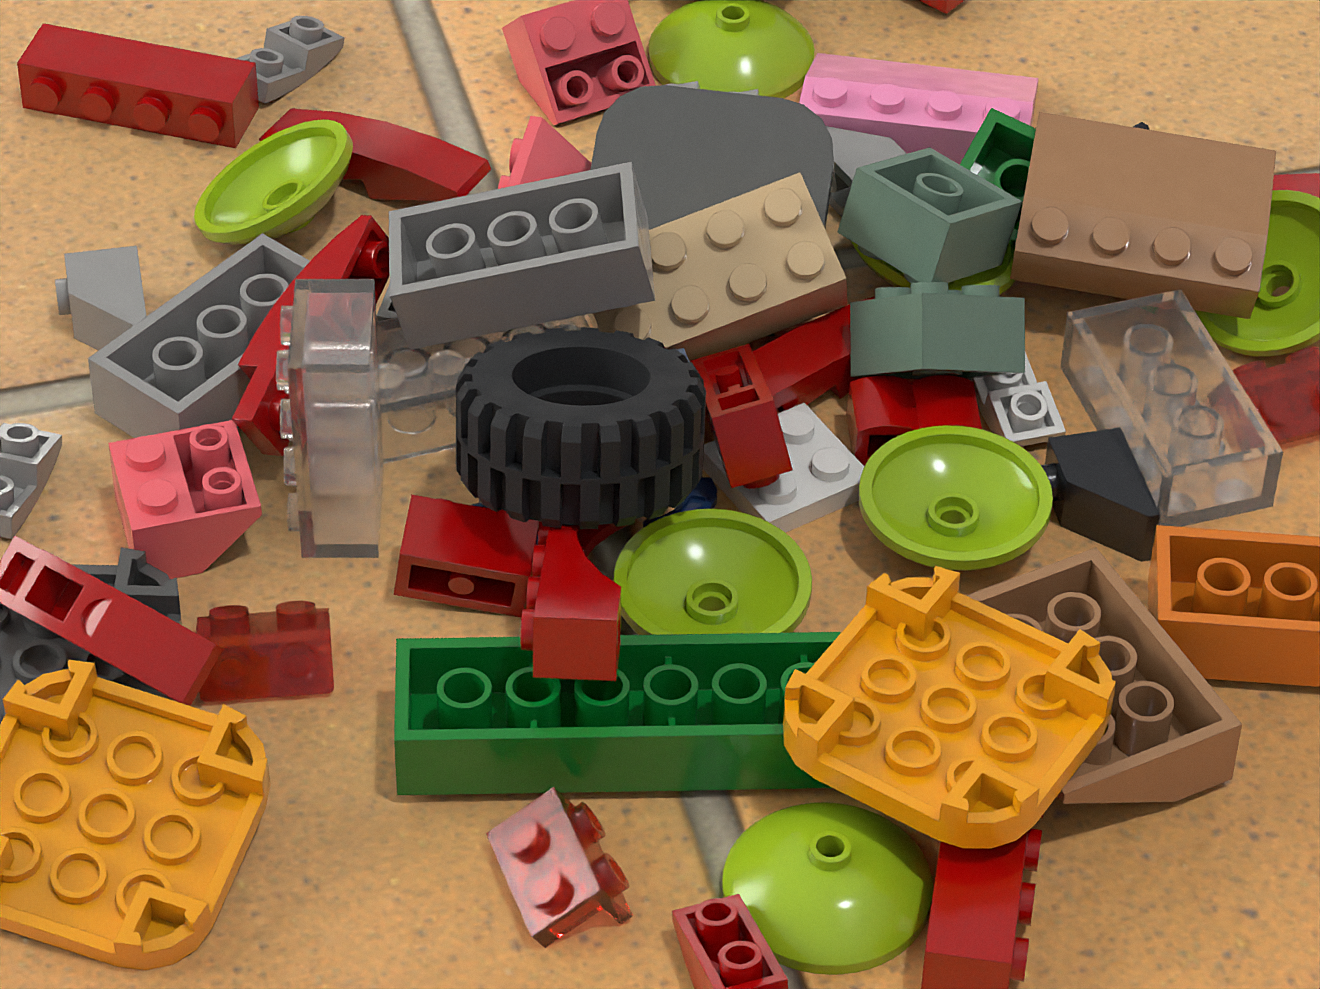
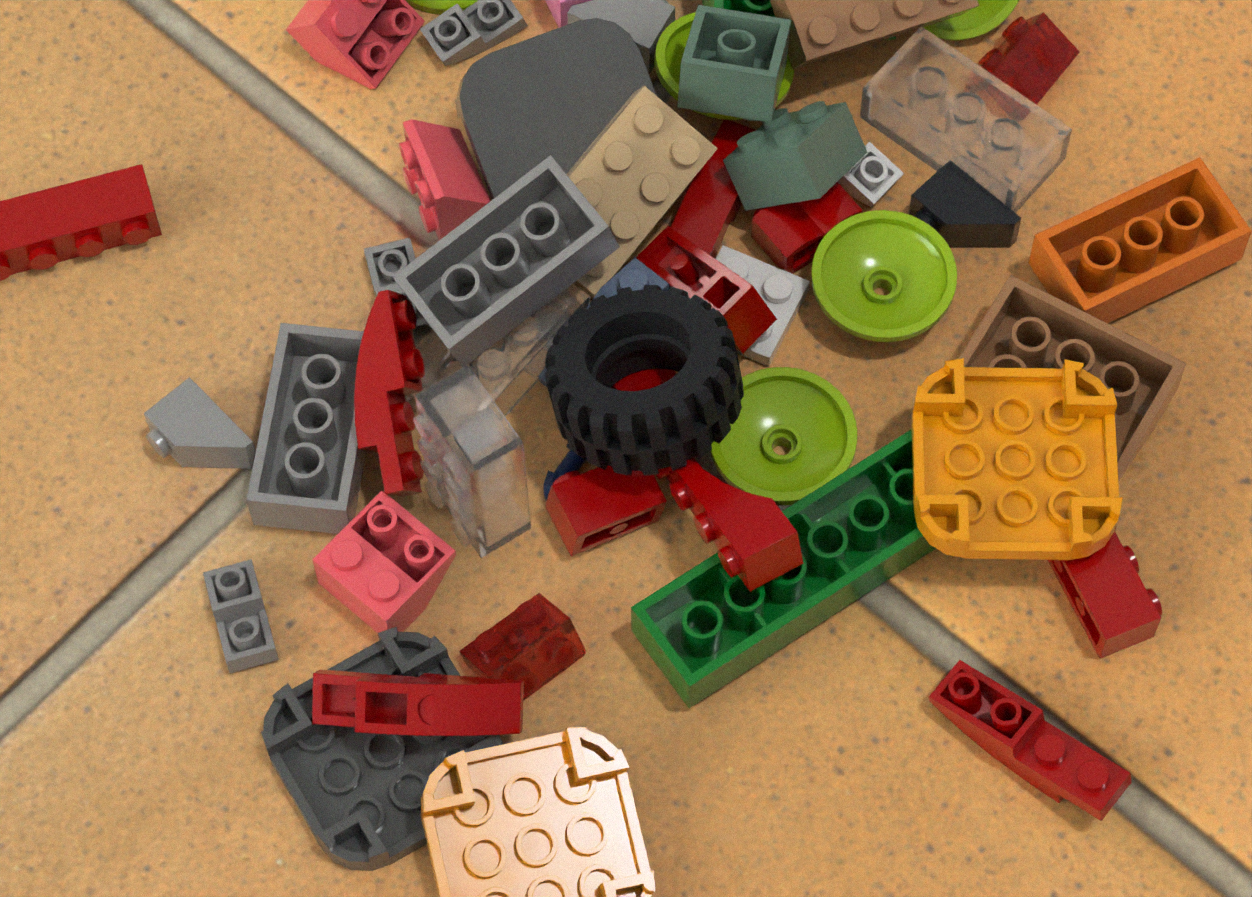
camera: 30 degrees left, 20 degrees up
lime dish [194,120,353,244] -> none
light grey slope [235,16,345,103] -> none
red slope [259,108,492,201] -> none
clear red bracket [486,787,633,948] -> none
lime dish [722,802,933,975] -> none

